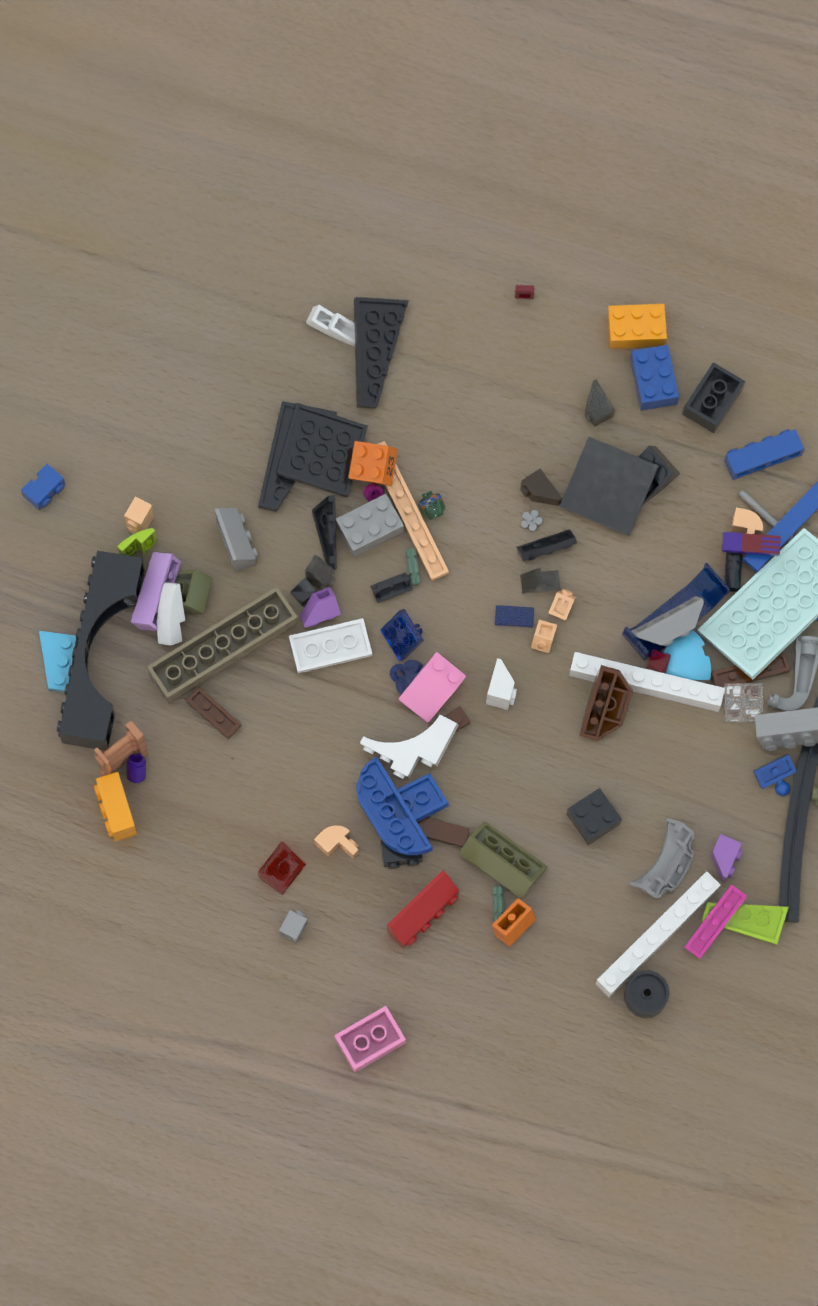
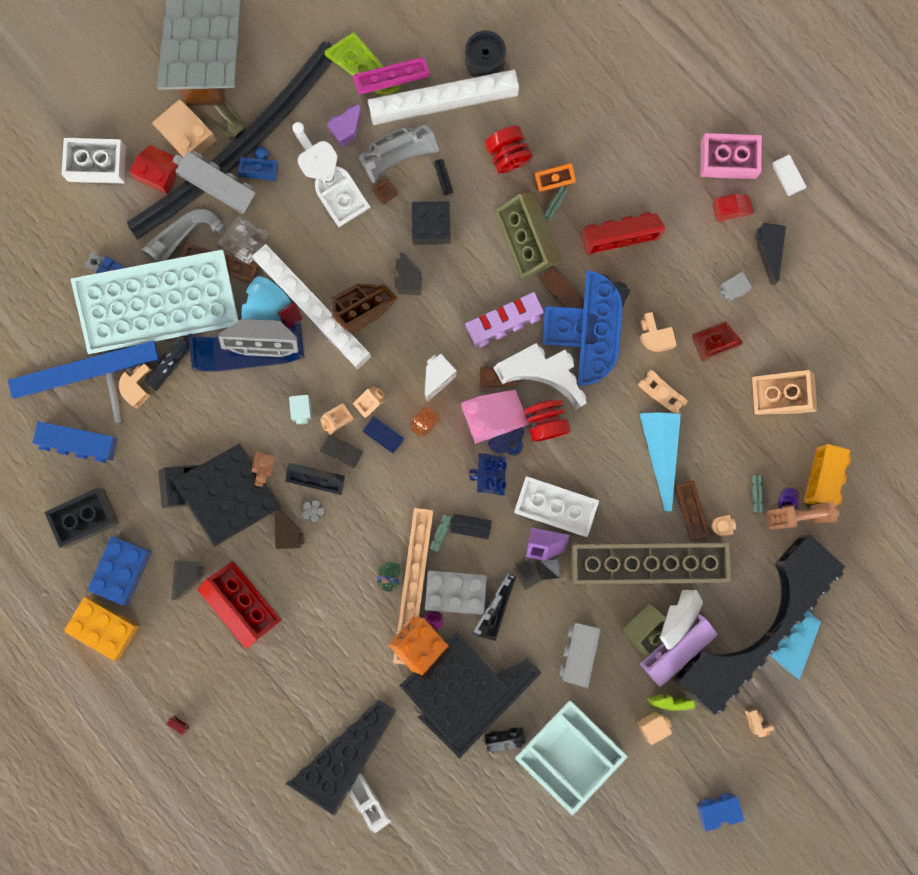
camera: 145 degrees left, 10 degrees up
tile [722,532,781,556] -> none
none -> red slope [197,561,282,650]
none -> nougat plate [251,452,275,487]
none -> light aqua brick [289,395,312,424]
none -> white plate [292,122,370,228]
none -> reddish brown tile [372,178,398,205]
none -> clear smoke slope [395,253,422,295]
none -> clear orange brick [410,406,440,438]
none -> black axle [434,159,453,196]
none -> lavender brick [465,292,544,348]
none -> red wheel [484,125,533,174]
none -> black hinge [484,727,526,753]
none -> light aqua slope [515,700,627,815]
none -> red wheel [524,400,571,442]
none -> light nougat plate [638,370,688,414]
none -> medium azure wedge [640,412,681,512]
none -> light nougat plate [710,515,736,536]
none -> red slope [712,194,754,222]
none -> light nougat bracket [745,708,775,737]
none -> light nougat slope [752,370,817,415]
none -> sand green axle [752,475,764,513]
none -> black slope [755,223,786,285]
none -> white tile [772,154,806,197]

